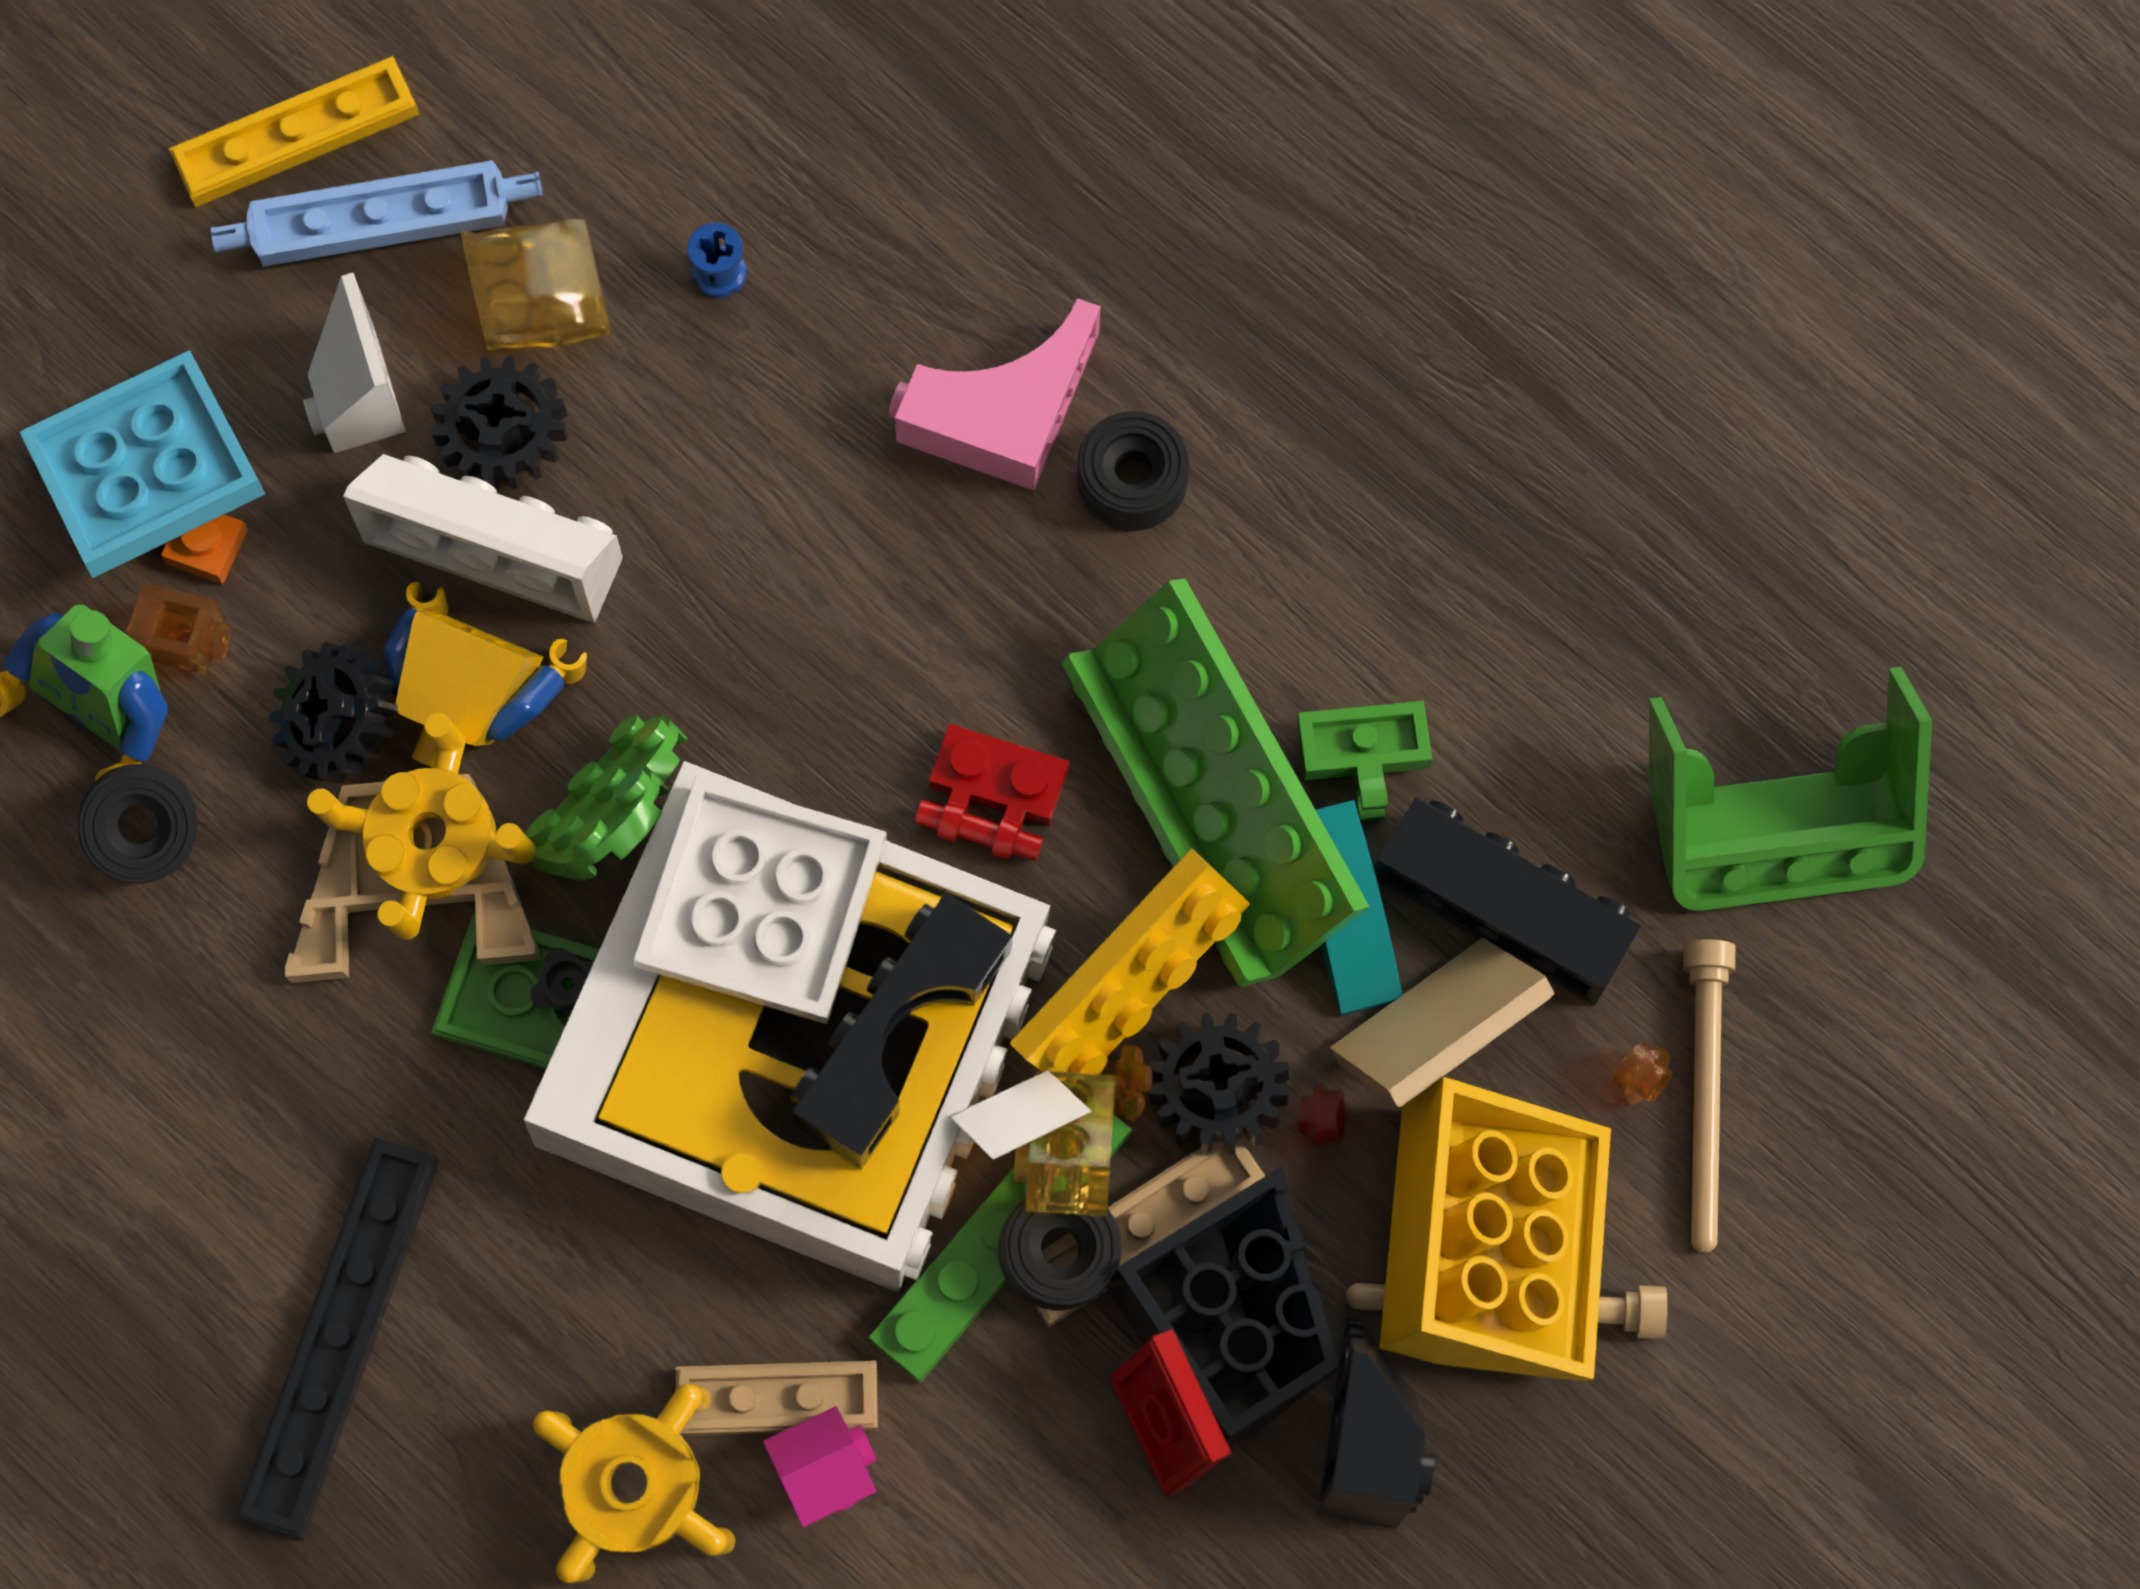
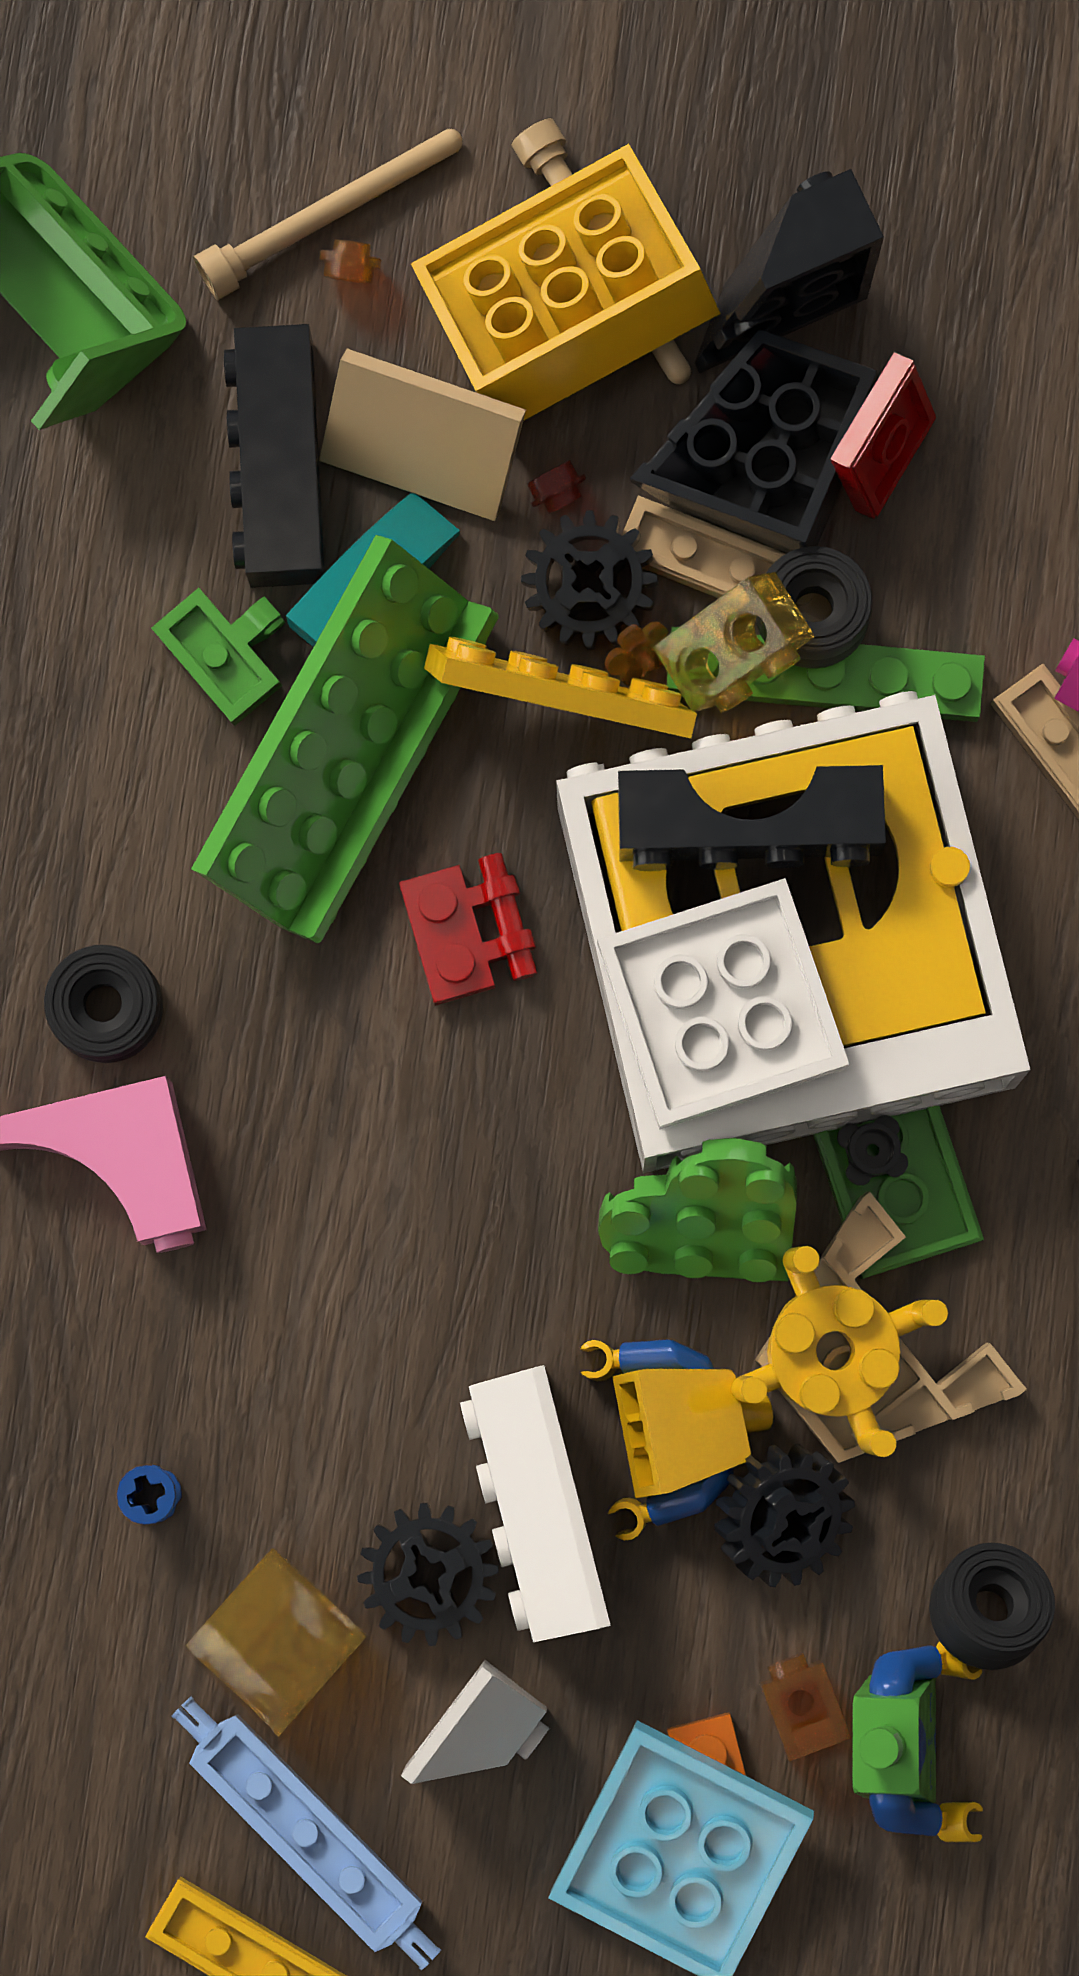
camera: 120 degrees left, 10 degrees up
white sticker [950,1070,1092,1160] -> none

